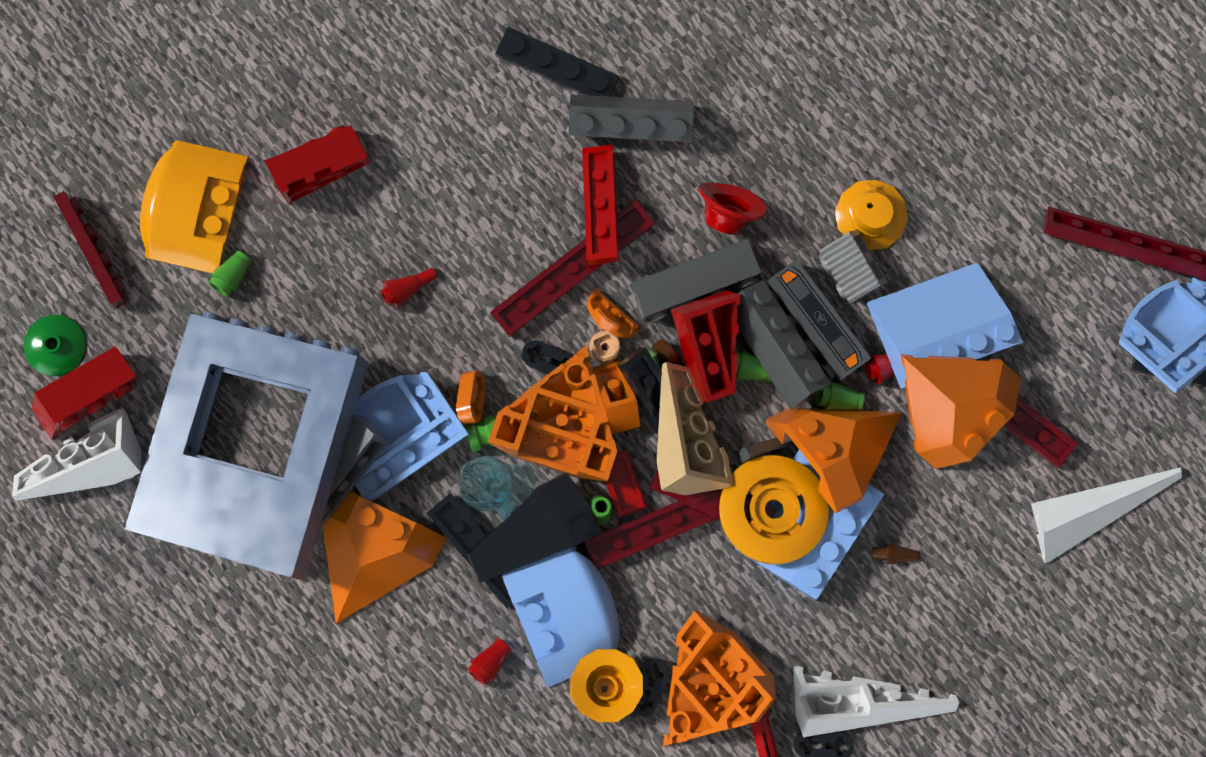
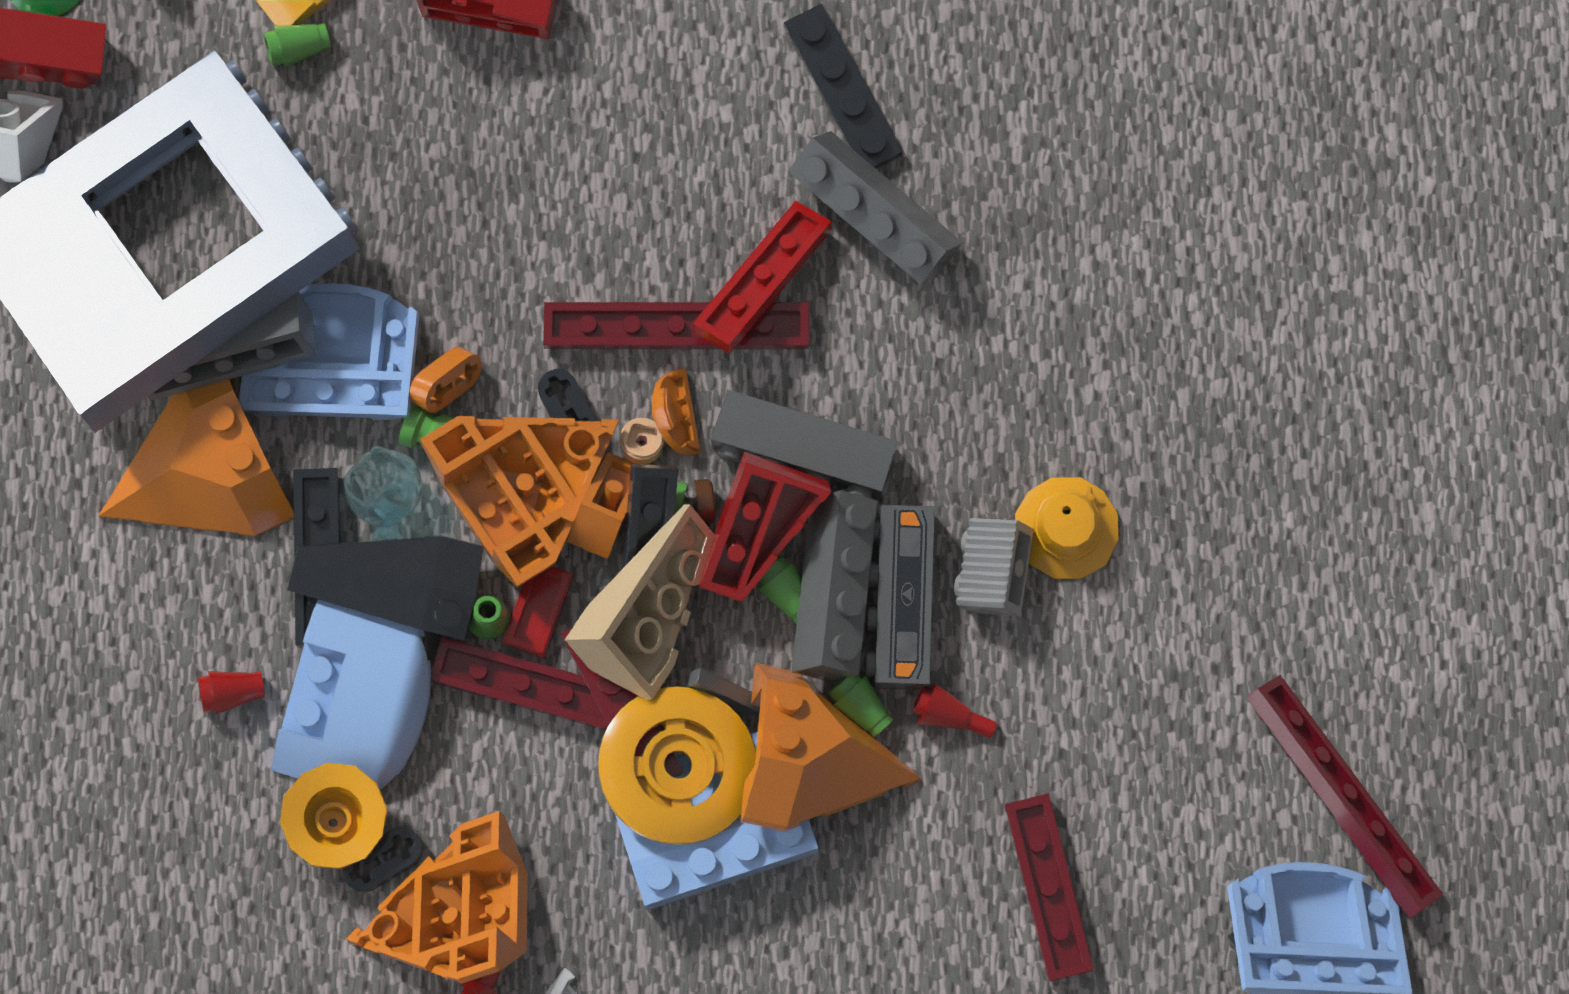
camera: 50 degrees right, 5 degrees down
red cone [380,267,437,309] -> none
red hat [697,182,767,235] -> none
light blue slope [867,262,1023,389] -> none
reddish brown bar [872,544,920,564] -> none
orange wedge [901,354,1021,469] -> none

